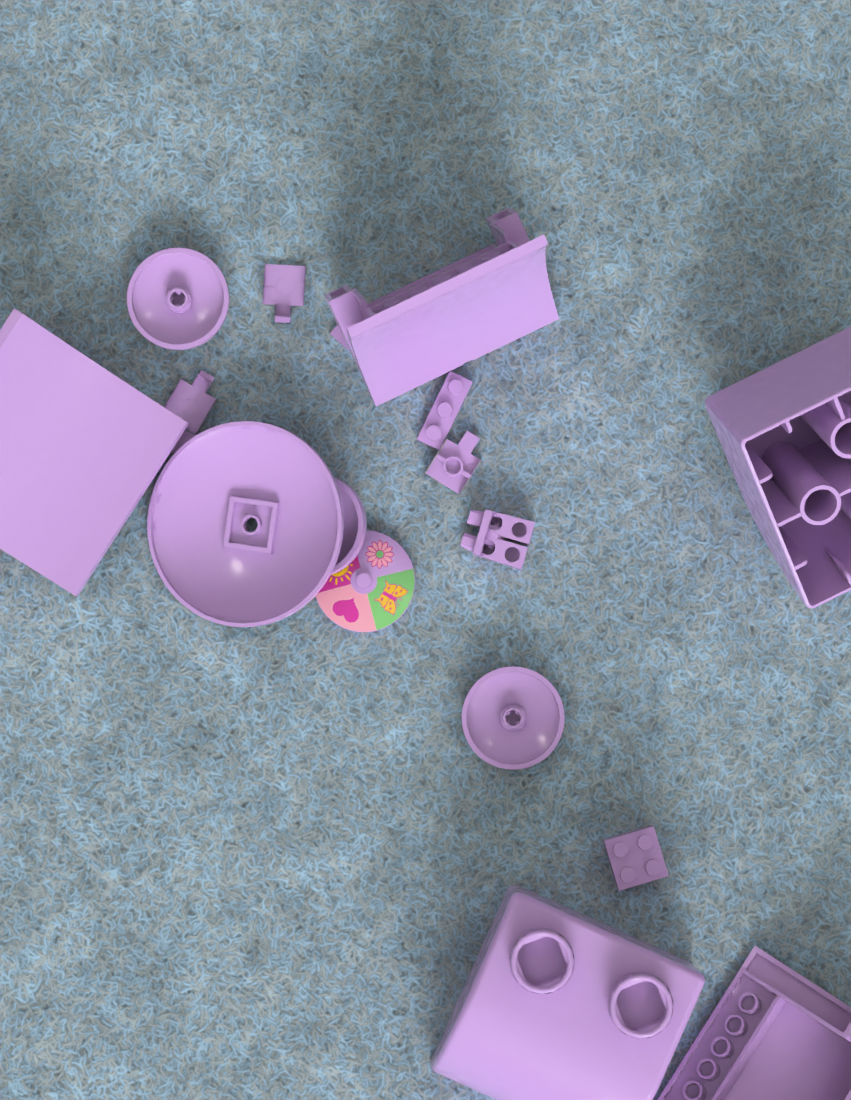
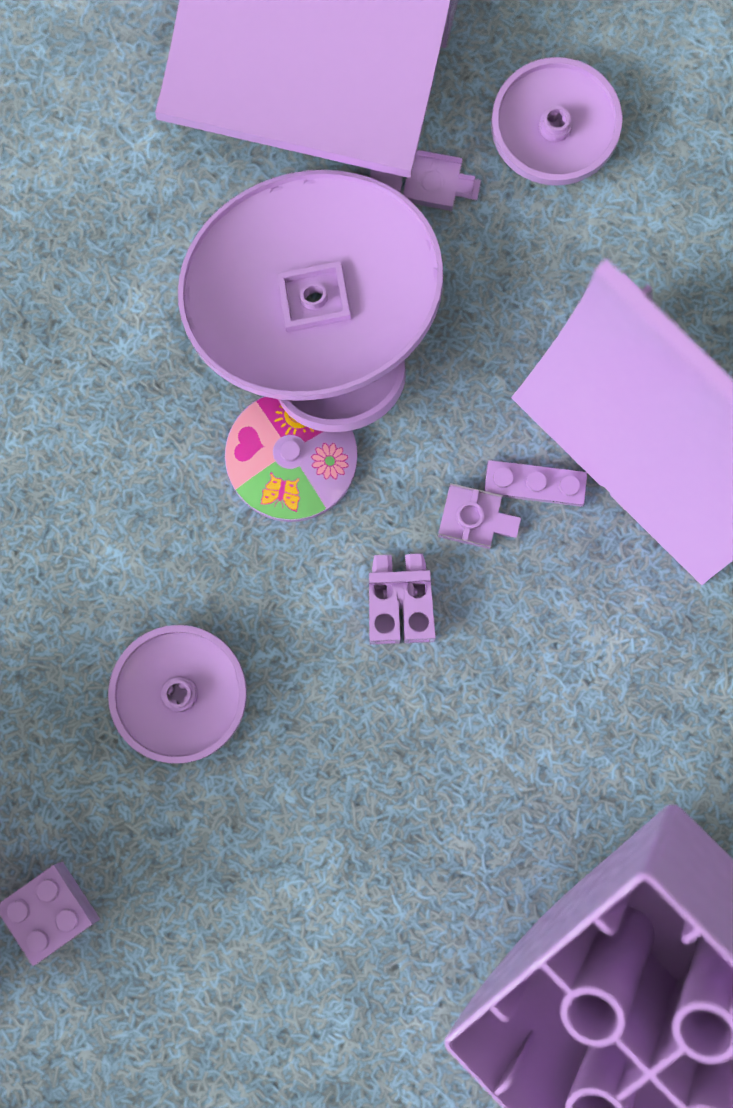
camera: 75 degrees right, 5 degrees down
lavender piece [263,264,306,323] -> none

